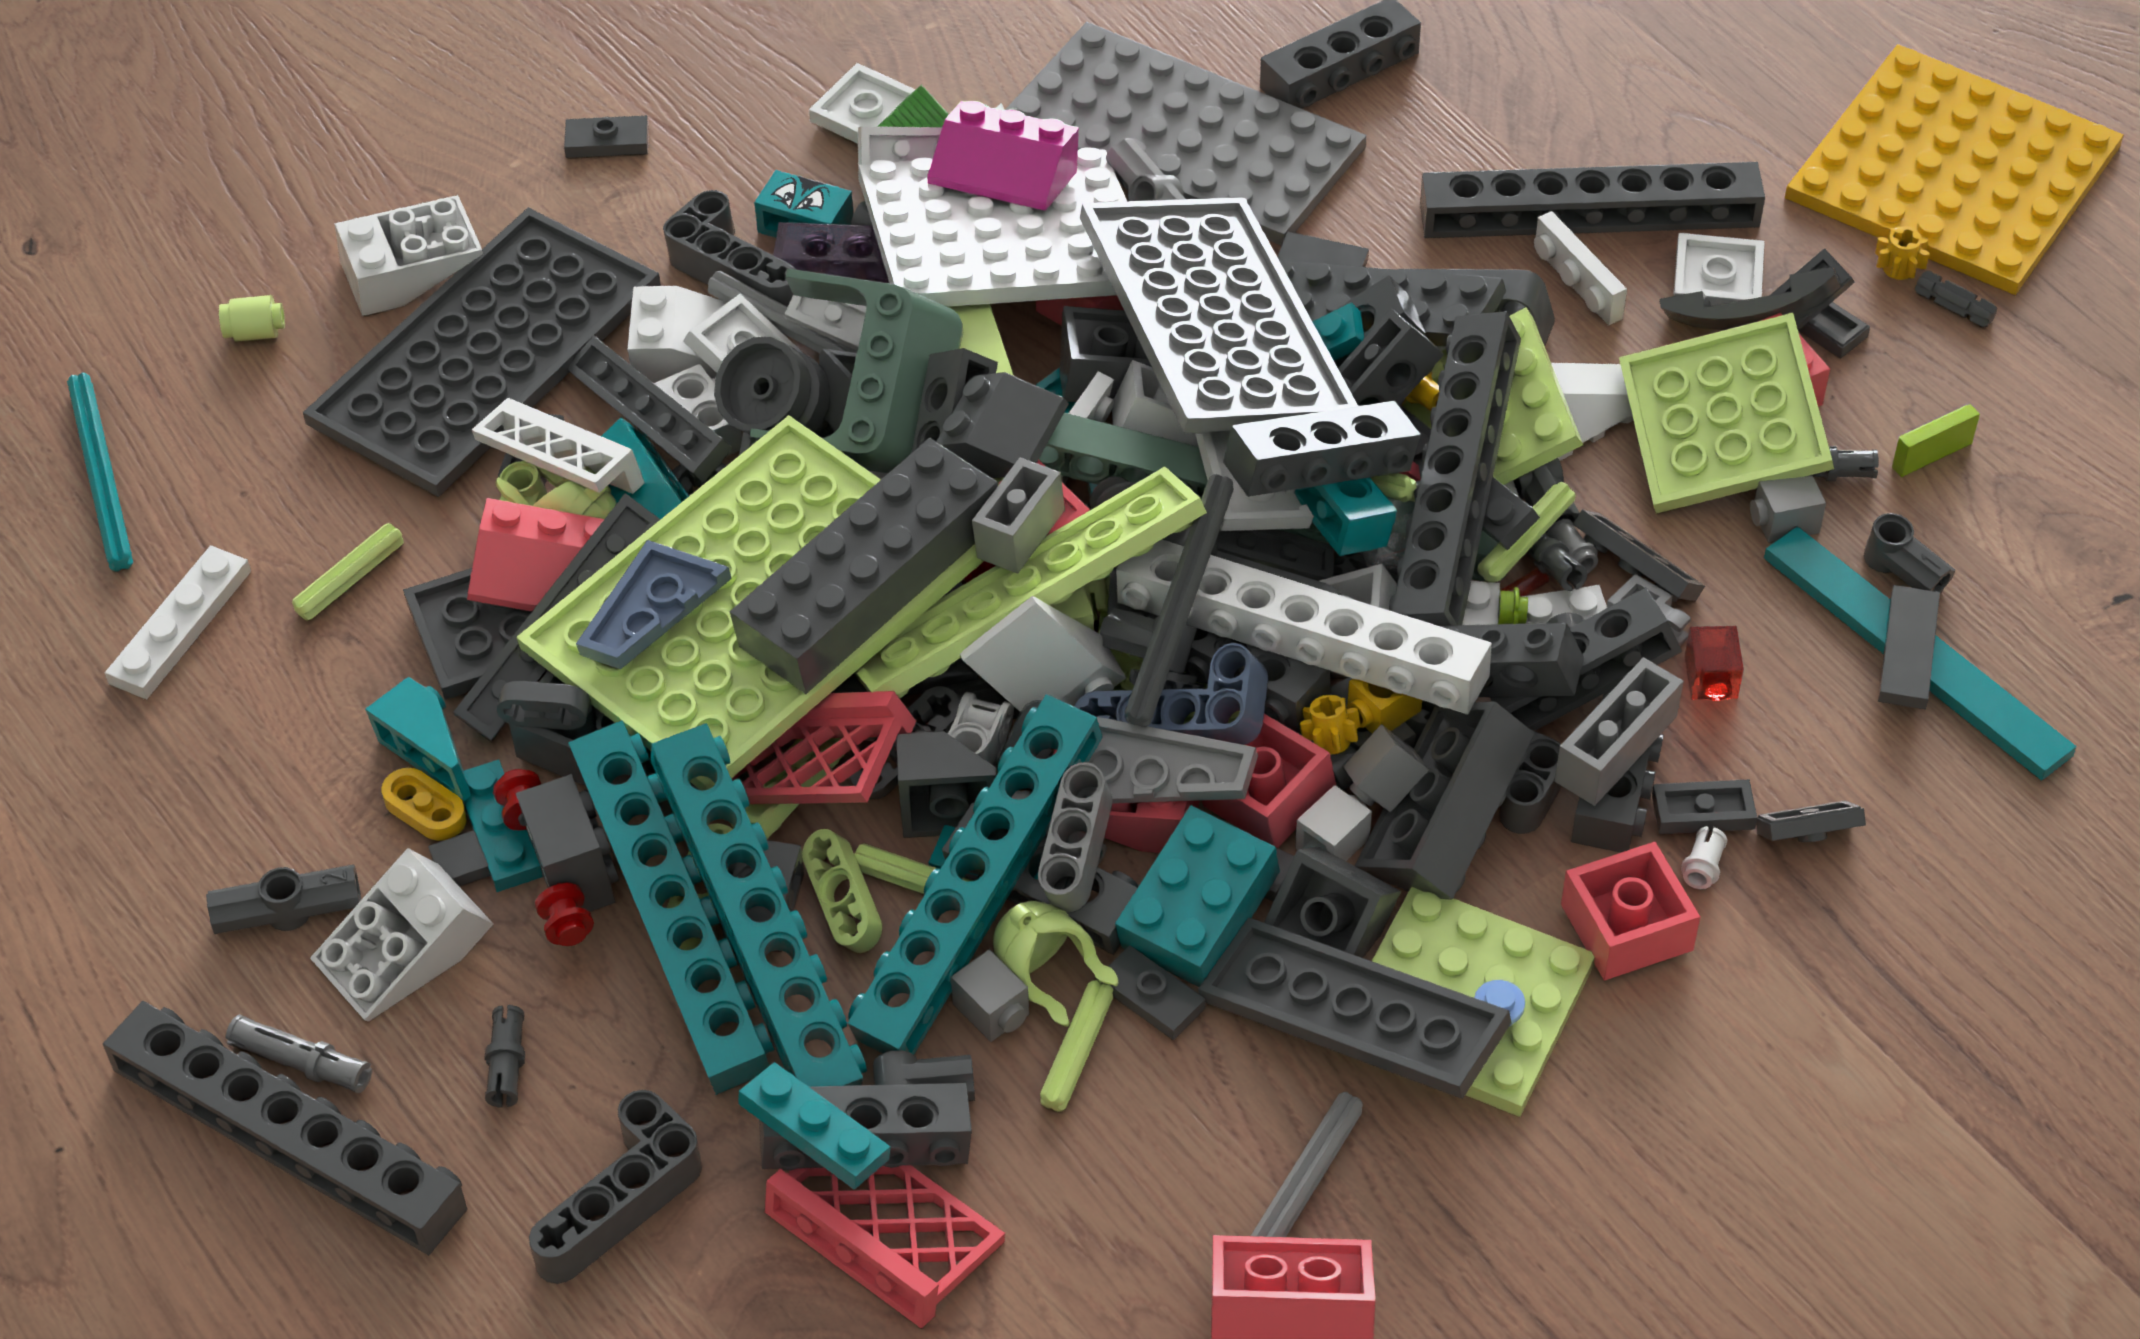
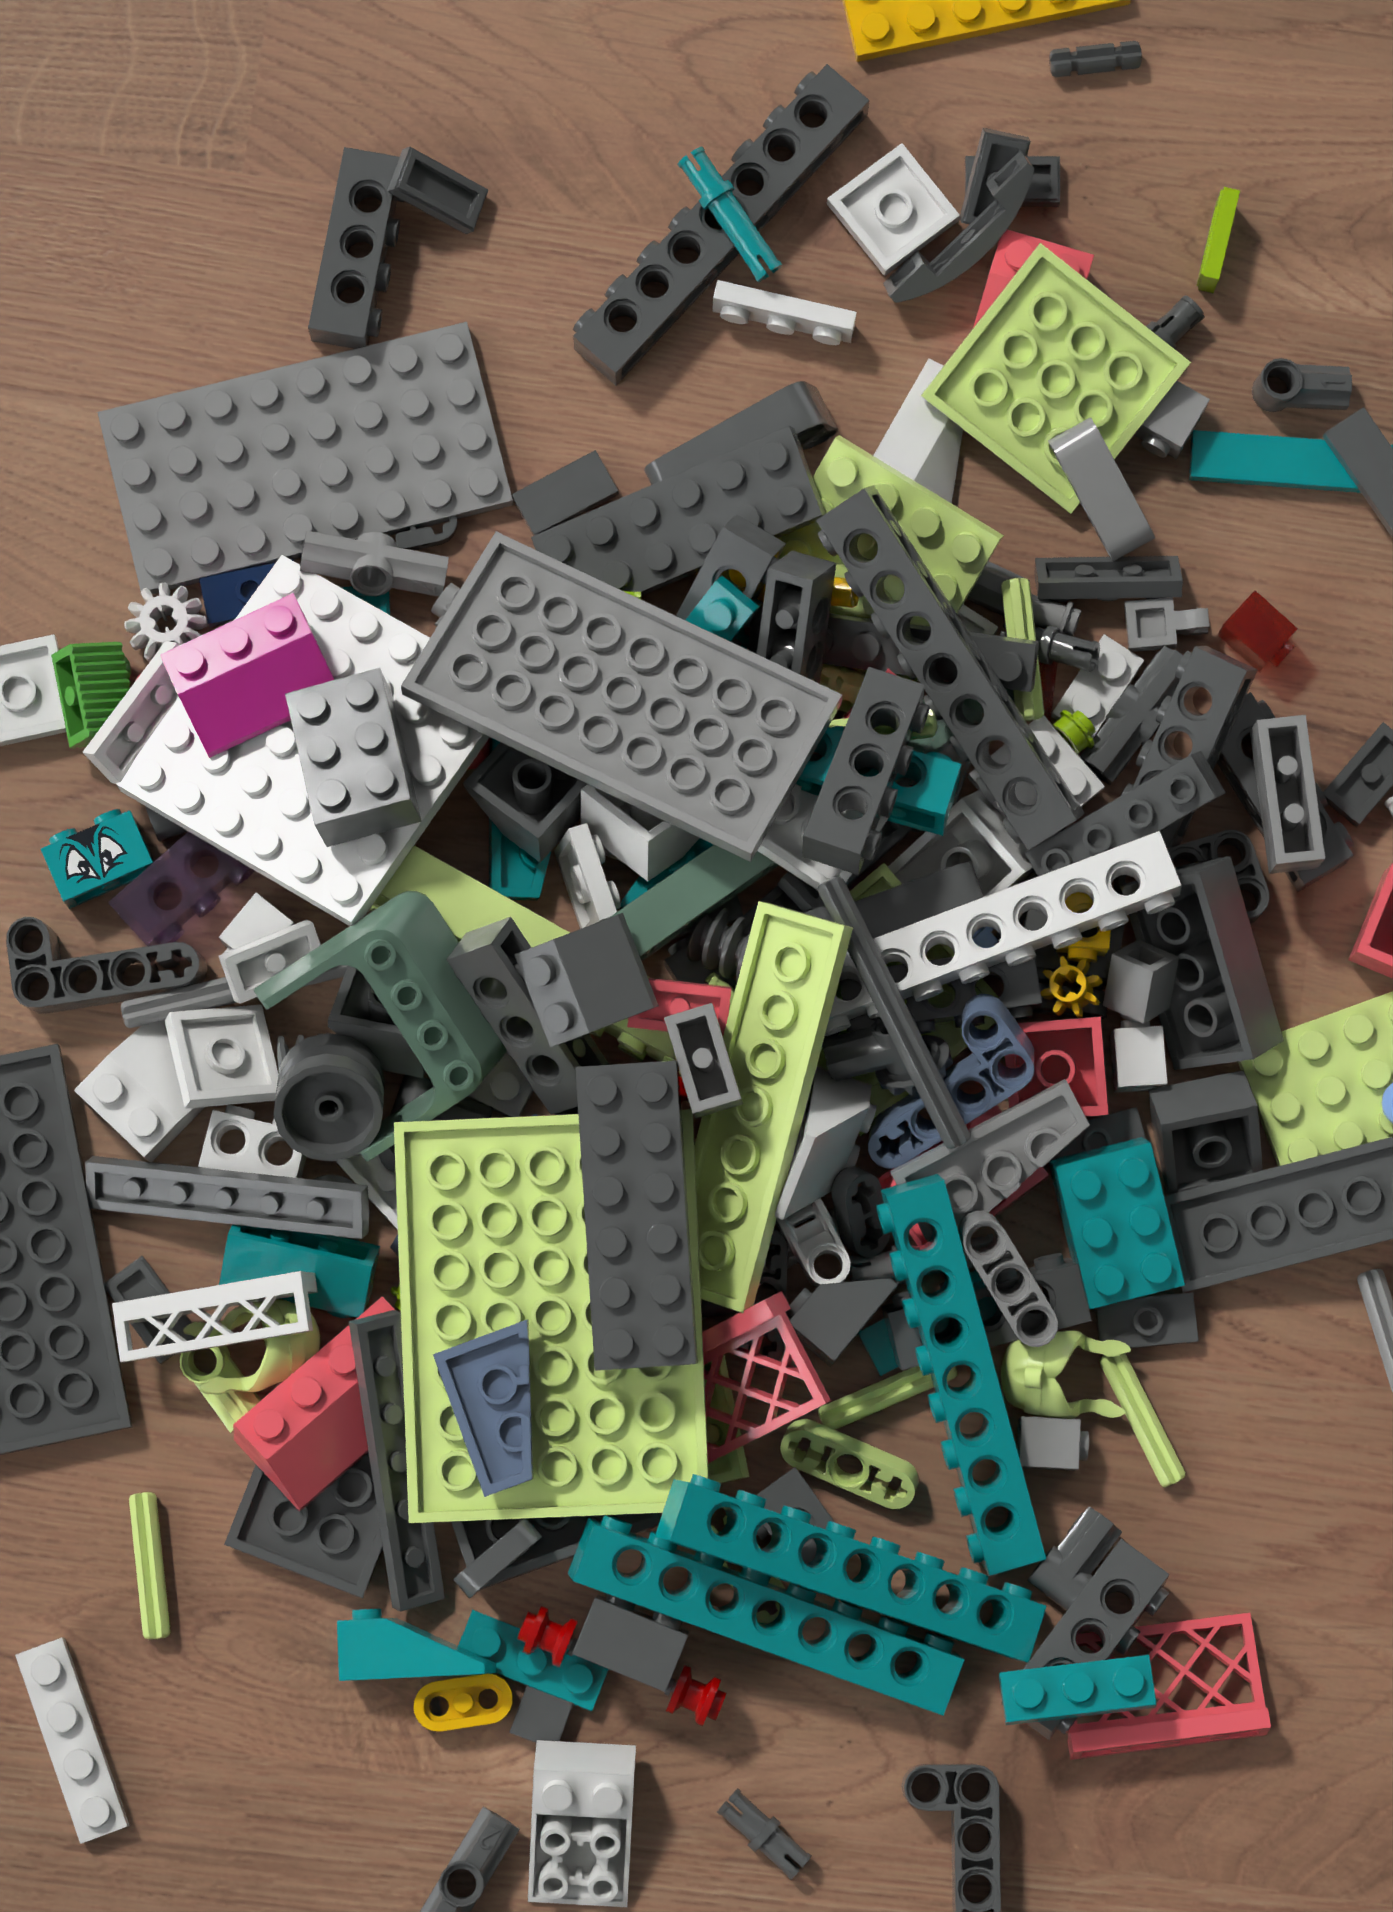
camera: 50 degrees left, 30 degrees up
yellow gear [1875,227,1930,280] -> none
none -> brick [285,668,422,847]
none -> dark grey tile [387,147,488,234]
none -> teal pin [677,146,783,282]
none -> light grey beam [1048,417,1155,561]

